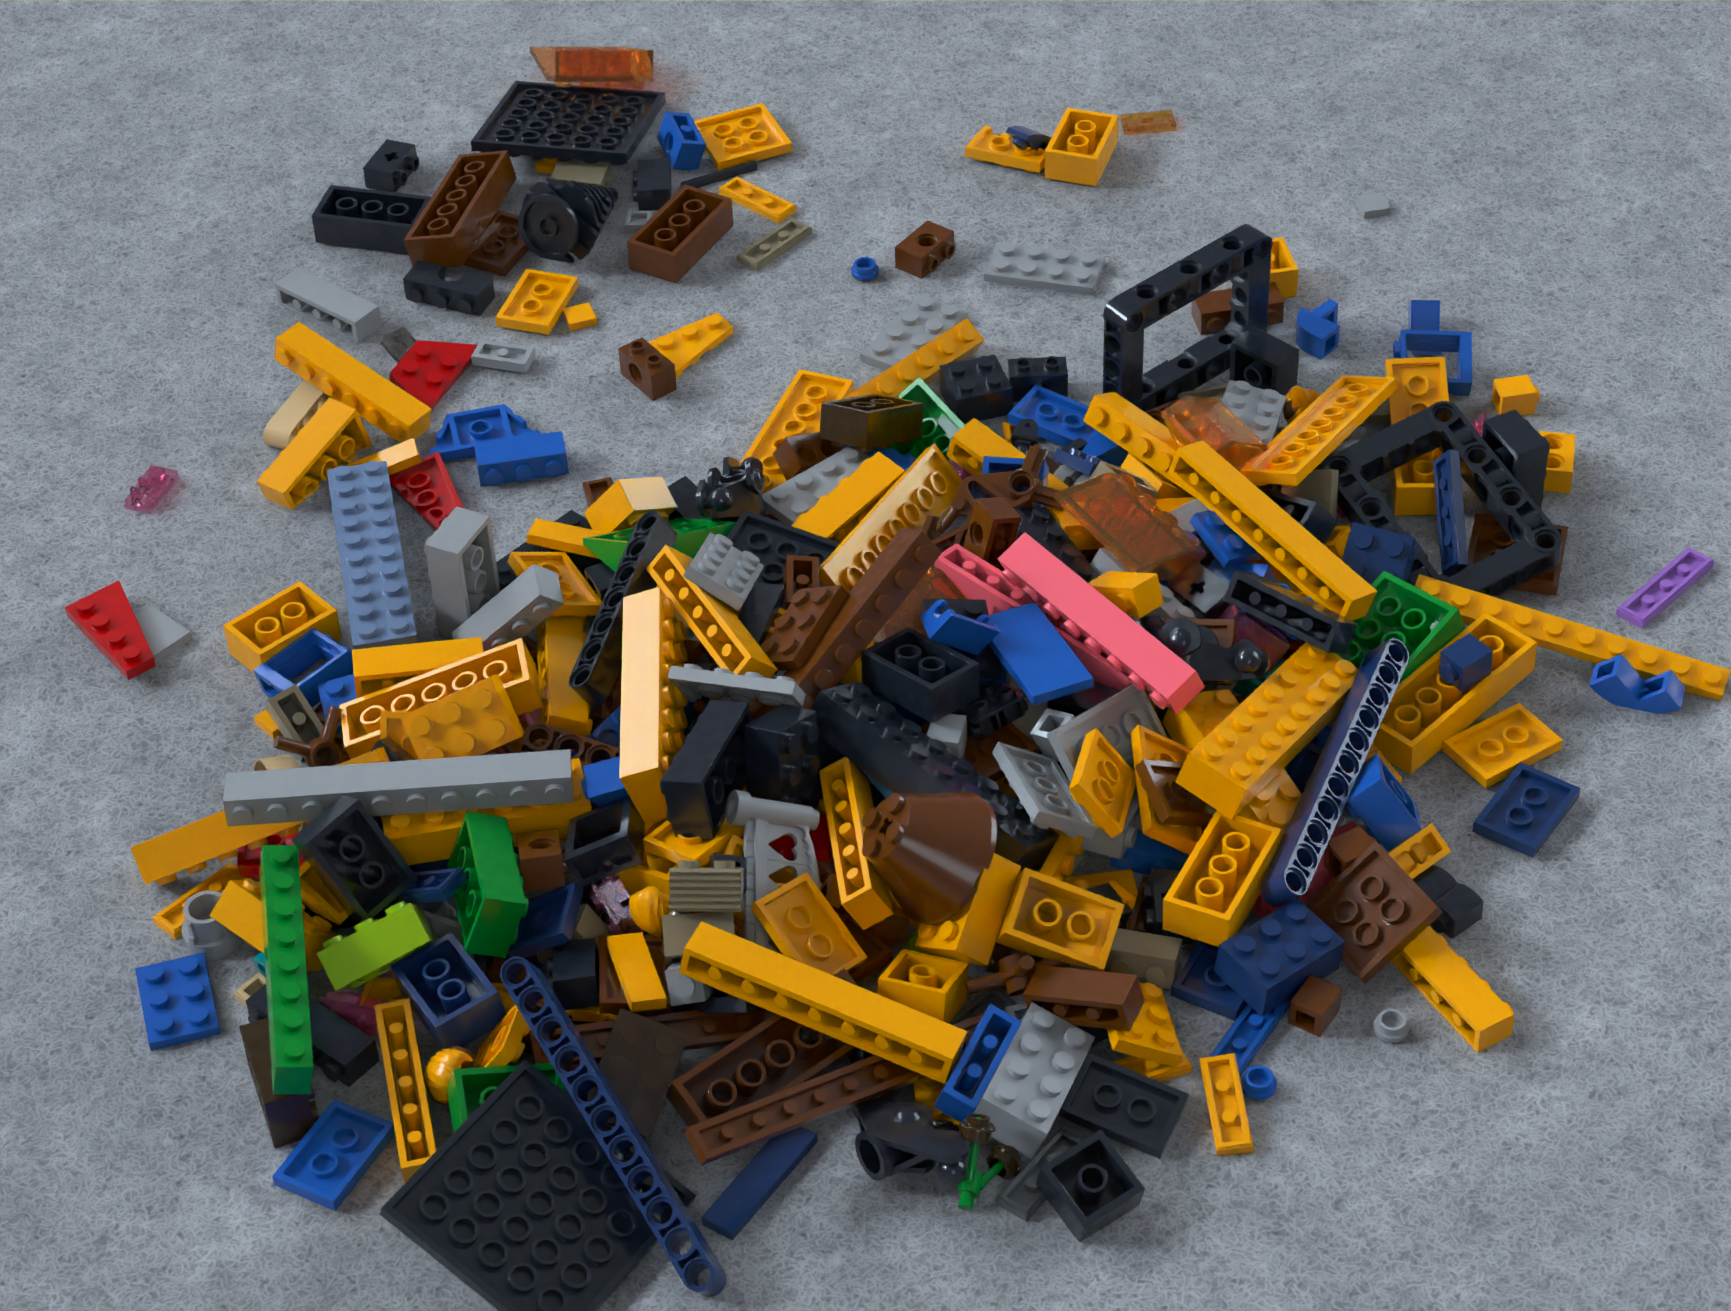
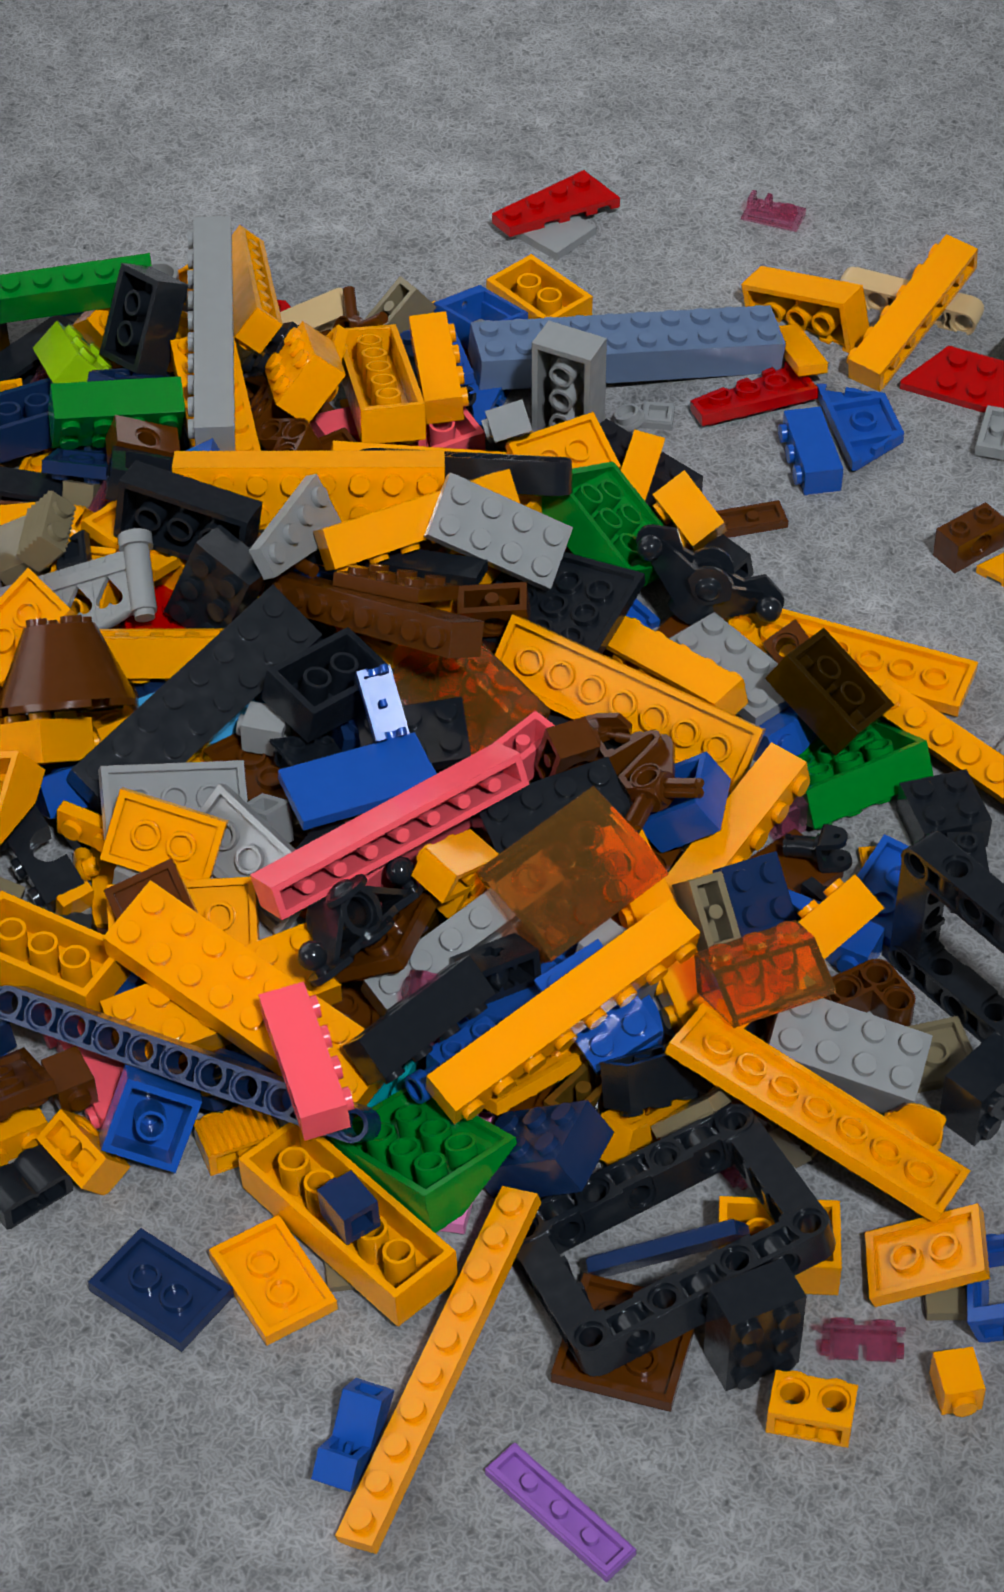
camera: 90 degrees right, 5 degrees up
none -> coral brick [258,981,355,1141]

